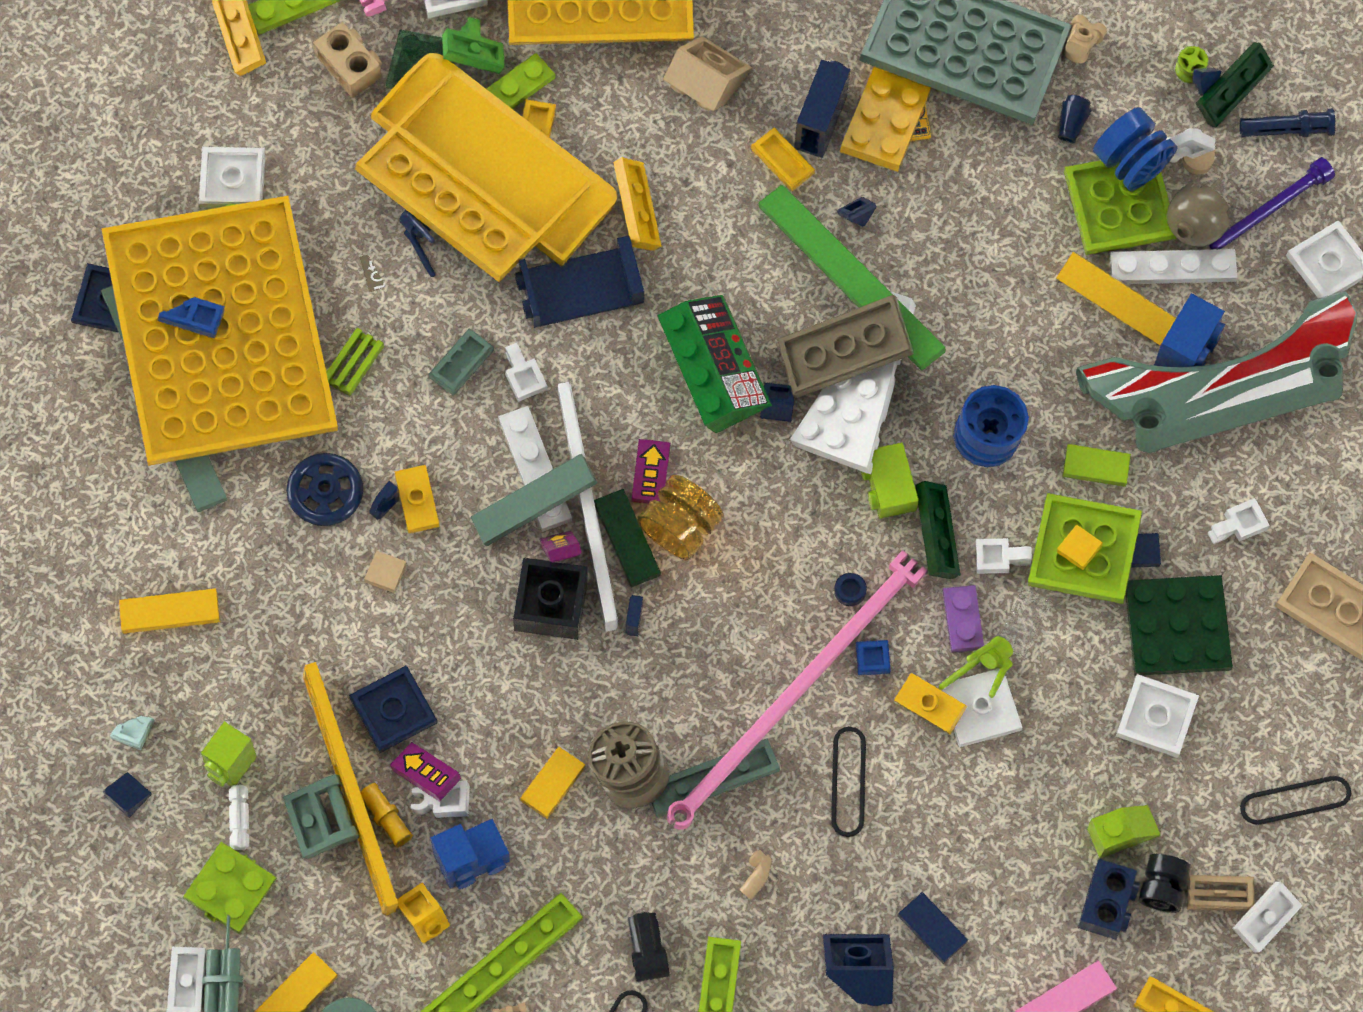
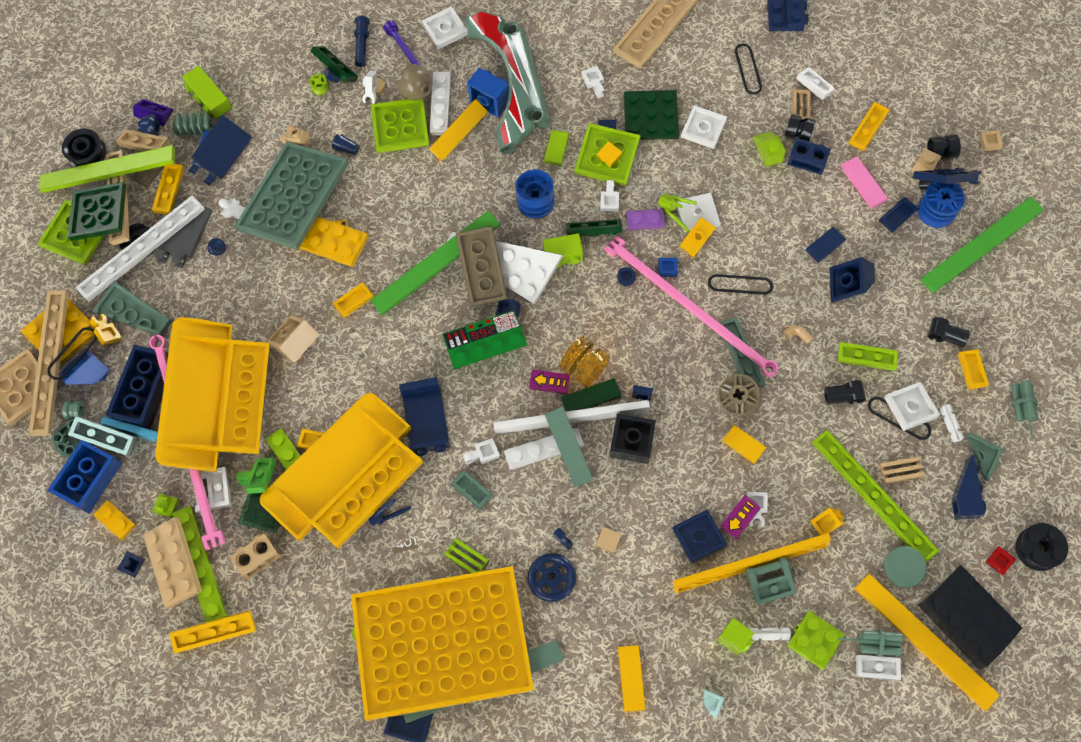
camera: 80 degrees left, 0 degrees up
dark blue slope [103,772,152,818] -> none
blue tile [158,297,225,339] -> none
white plate [199,147,266,208] -> none
yellow pin [361,783,413,848] -> none
yellow plate [394,465,440,534] -> none
blue brick [430,818,510,889] -> none
magenta tile [540,530,582,563] -> none
yellow plate [613,157,662,251] -> none
dark blue brick [794,59,851,158] -> none
dark blue slope [837,197,877,227] -> none
blue wheel [1093,107,1178,191] -> none

